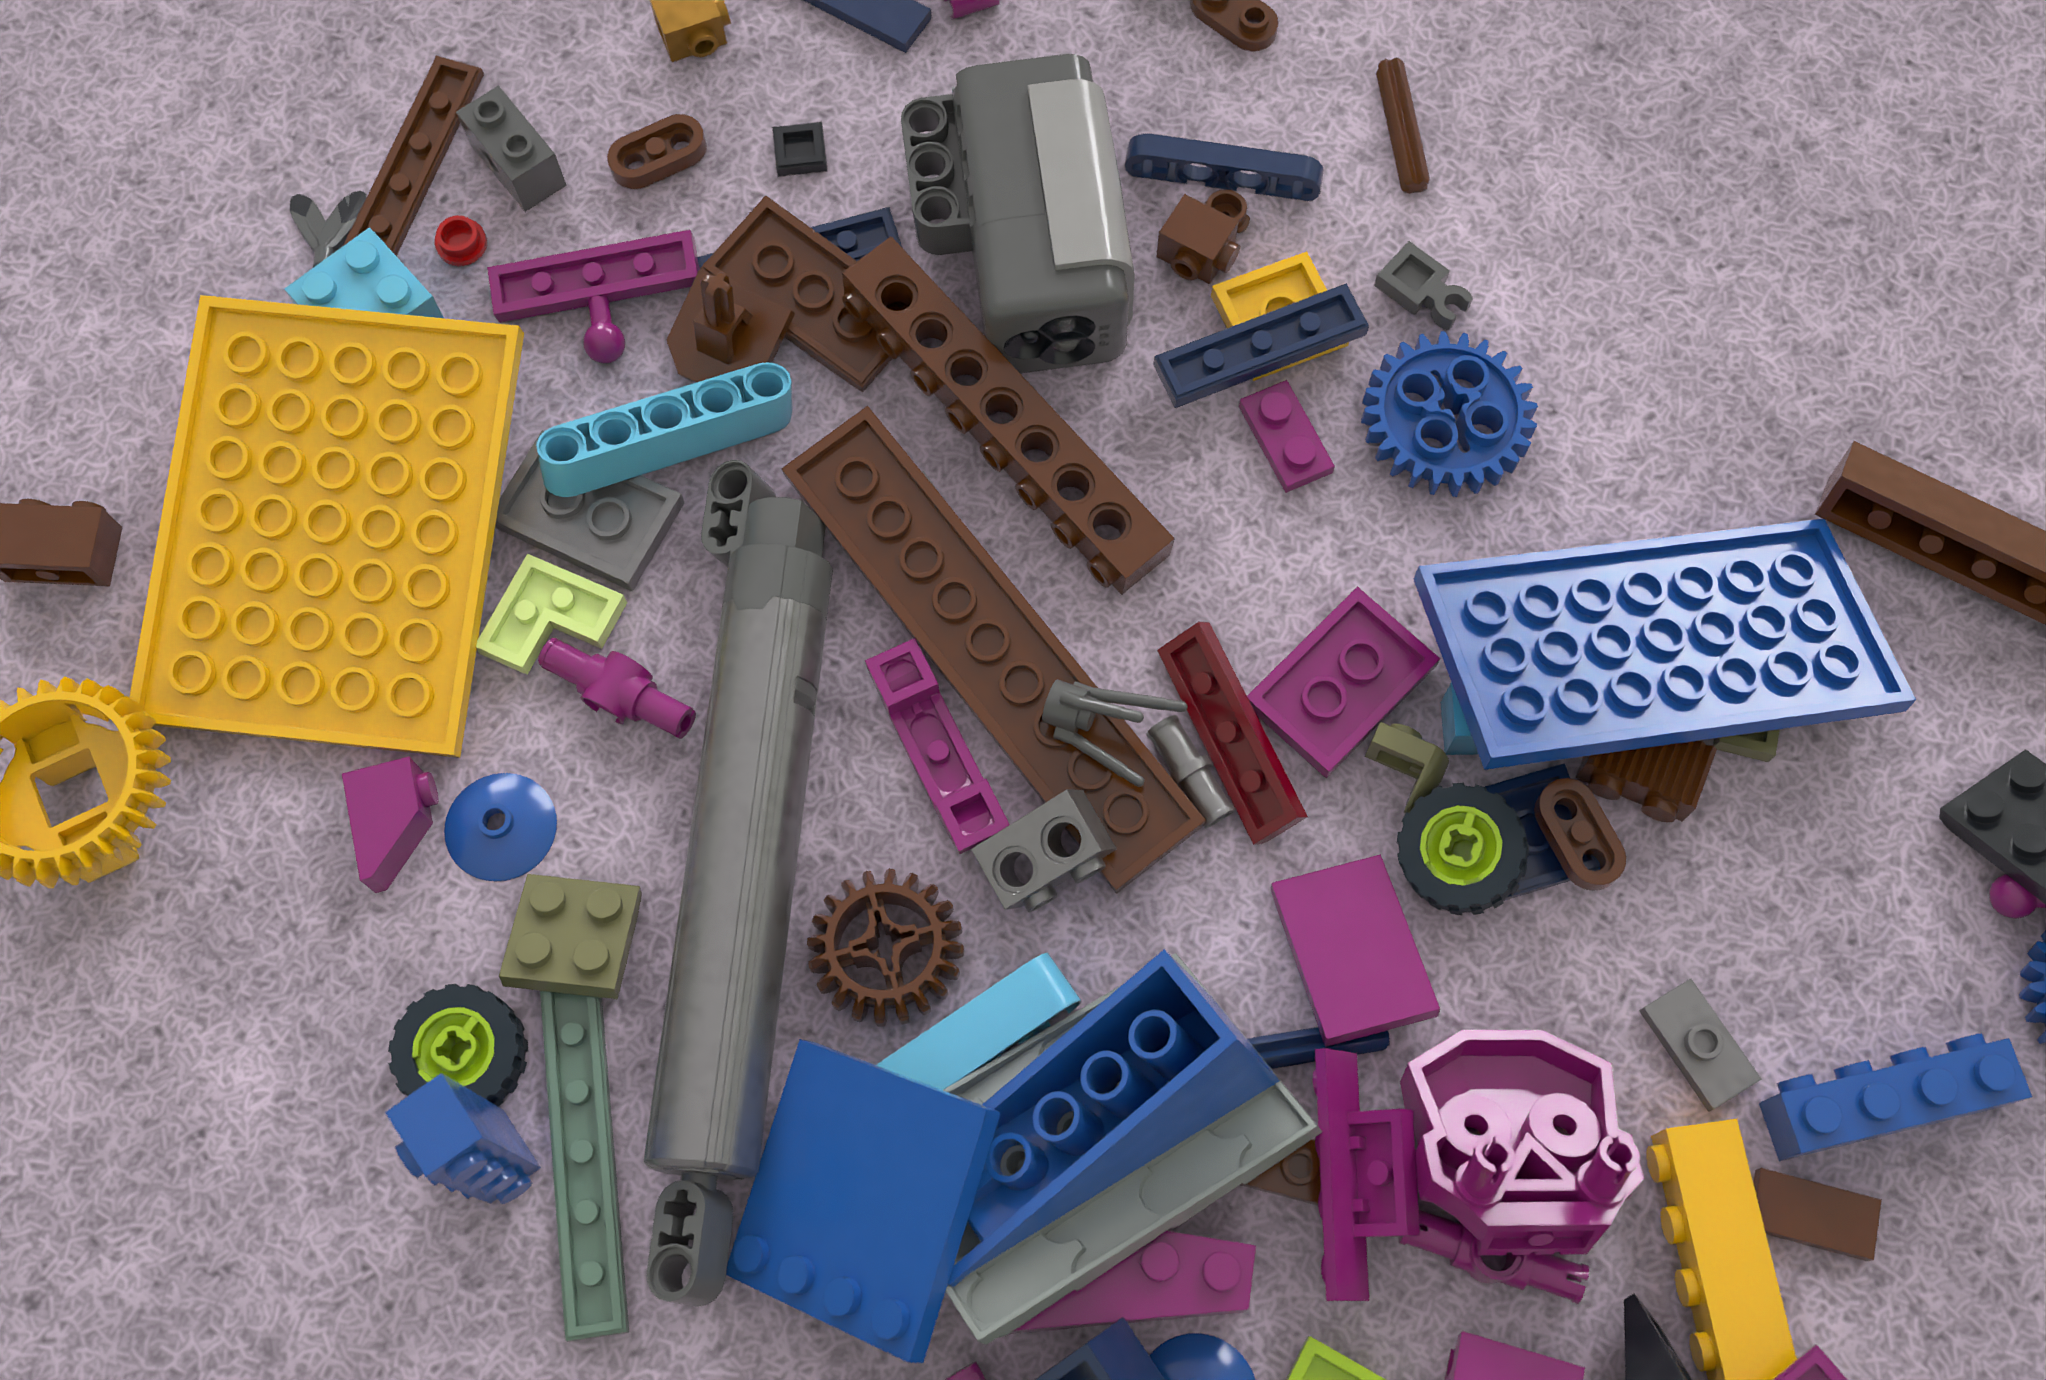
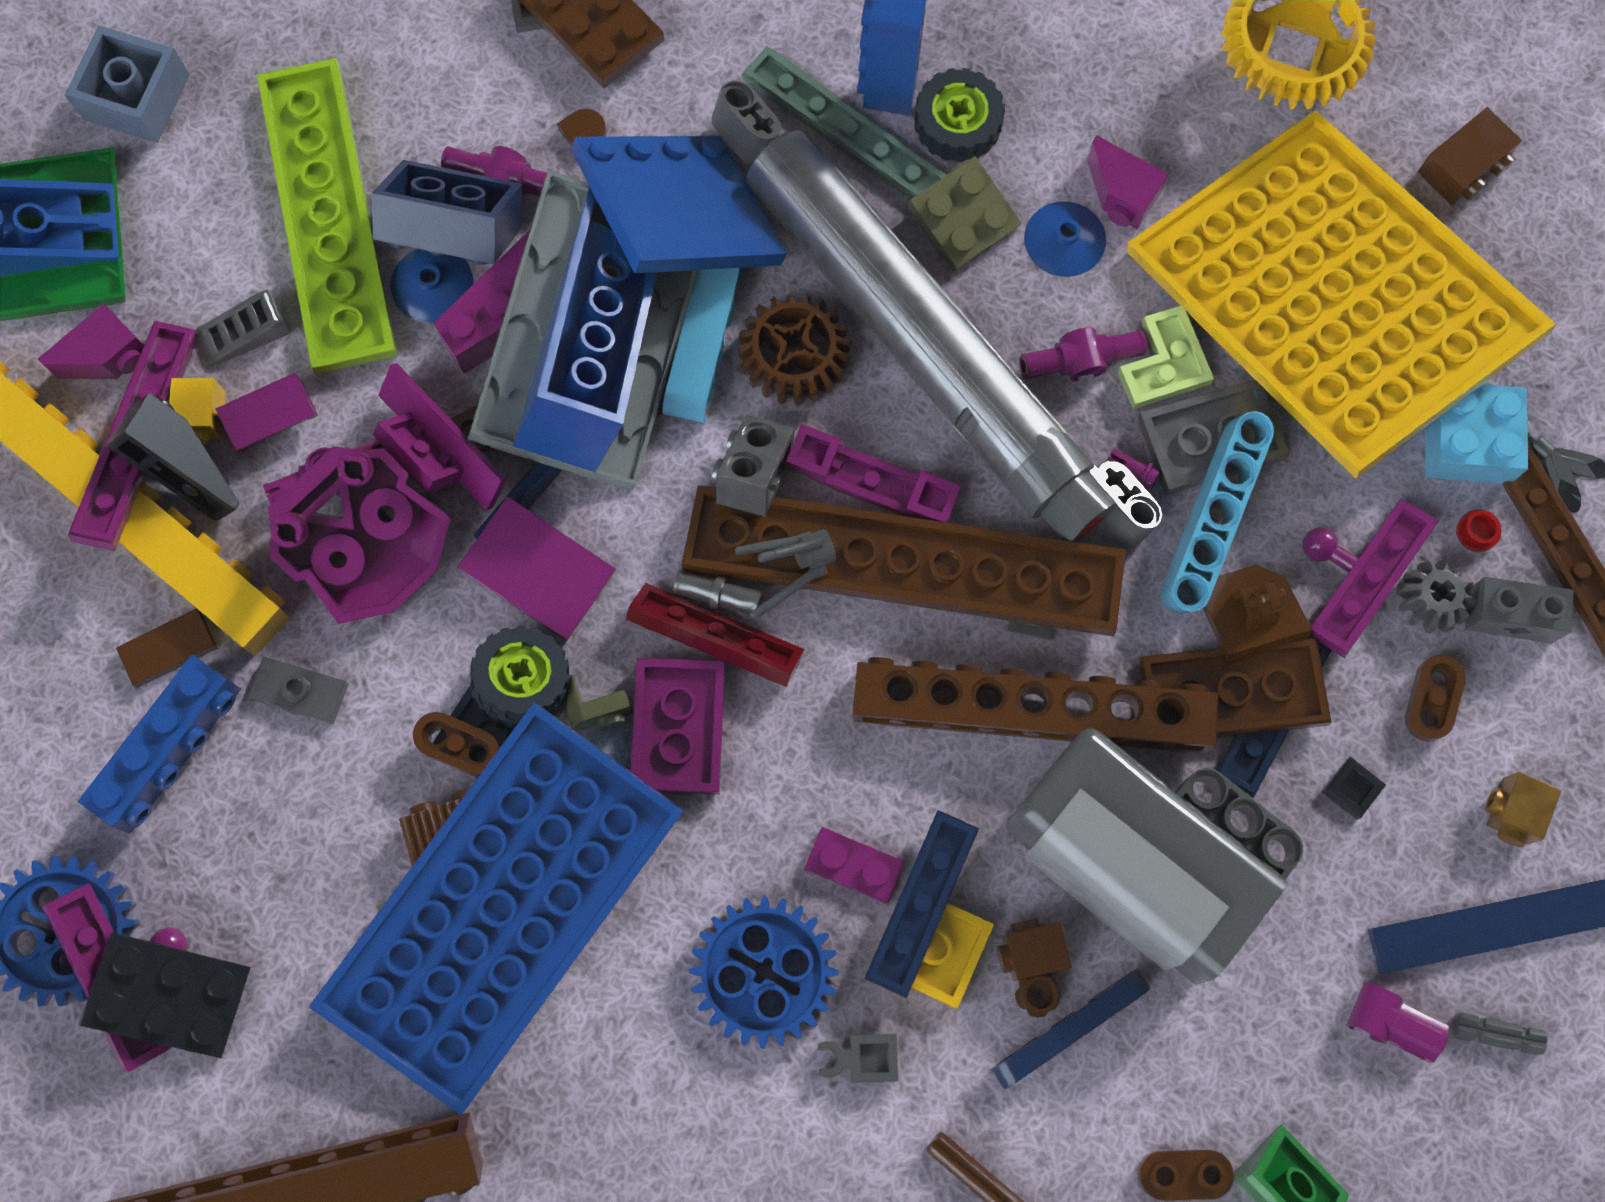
camera: 135 degrees right, 5 degrees up
none -> magenta pin [1105,448,1160,493]
none -> flat silver gear [1396,560,1476,633]

